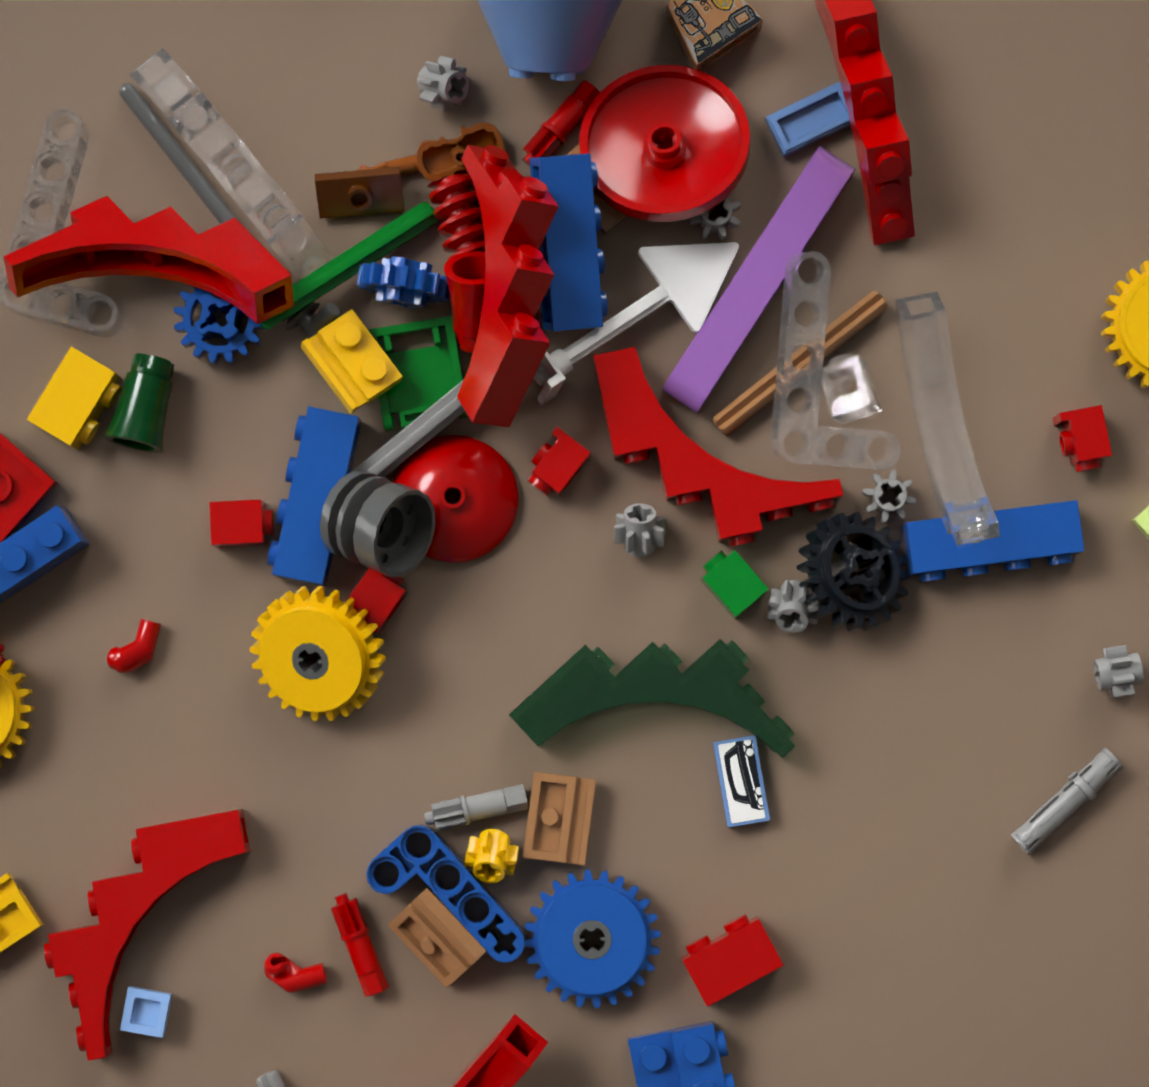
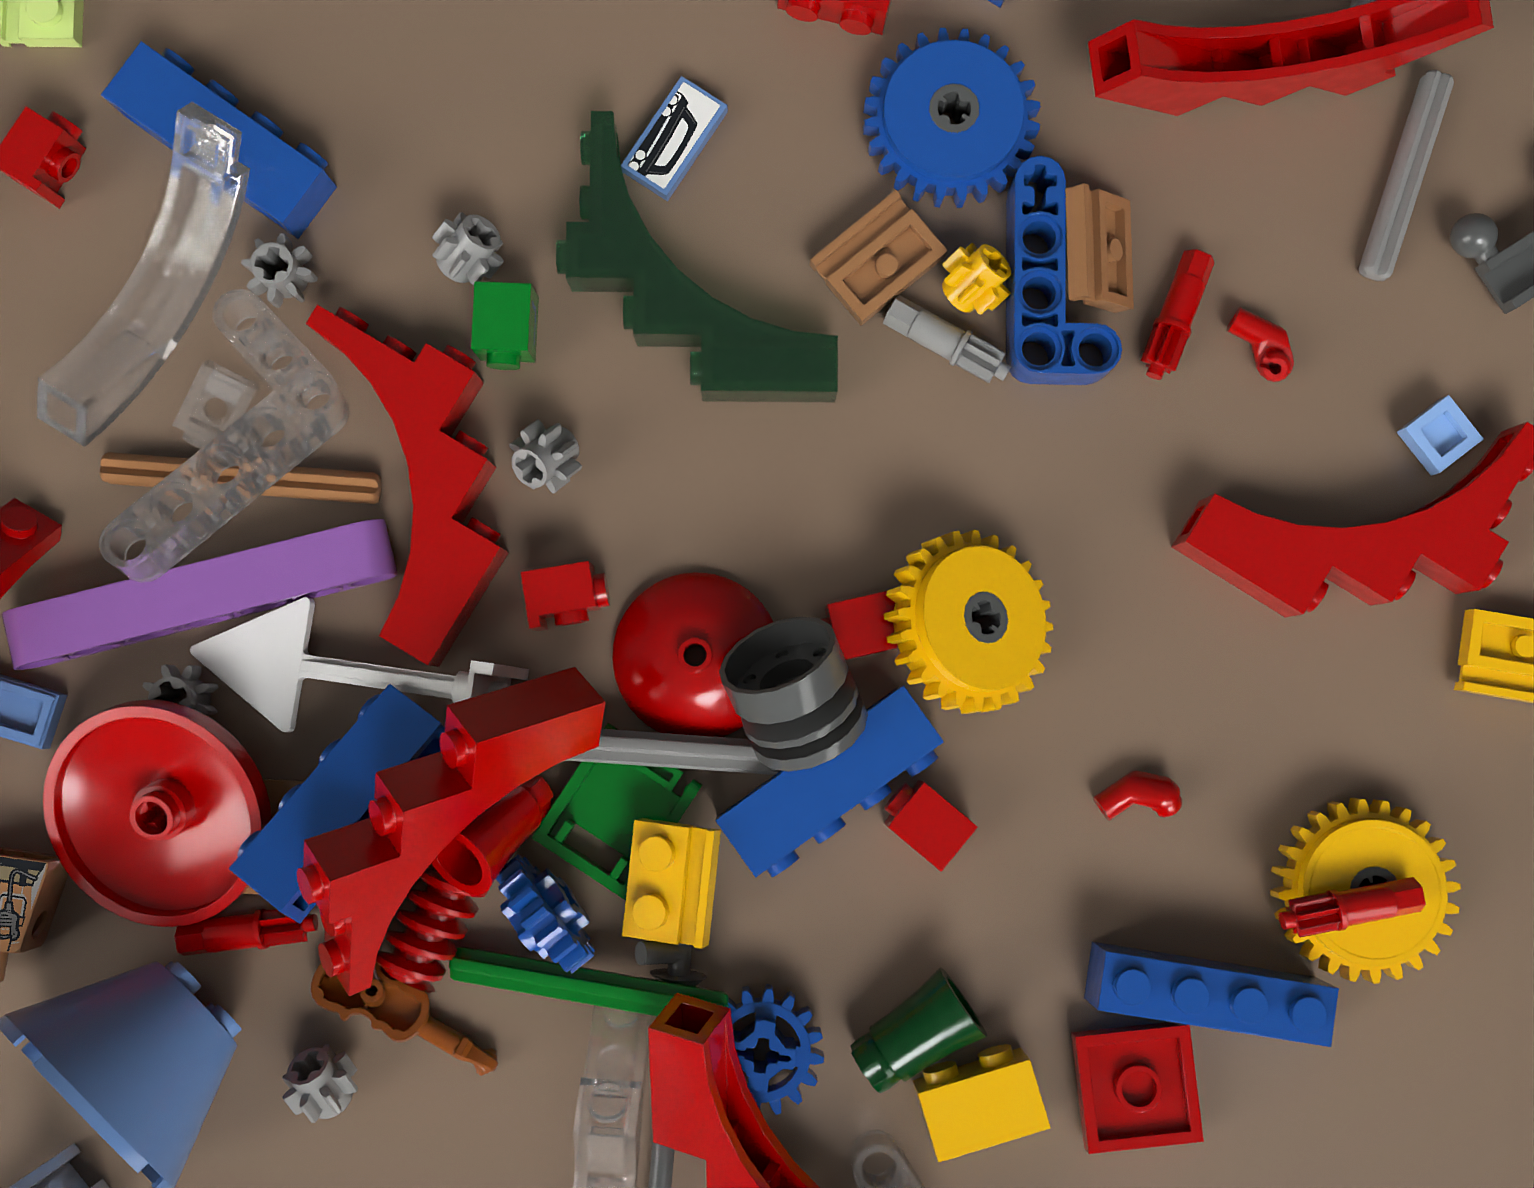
camera: 145 degrees left, 0 degrees up
reddish brown plate [315,167,404,219] -> none
black gear [796,512,910,632] -> none

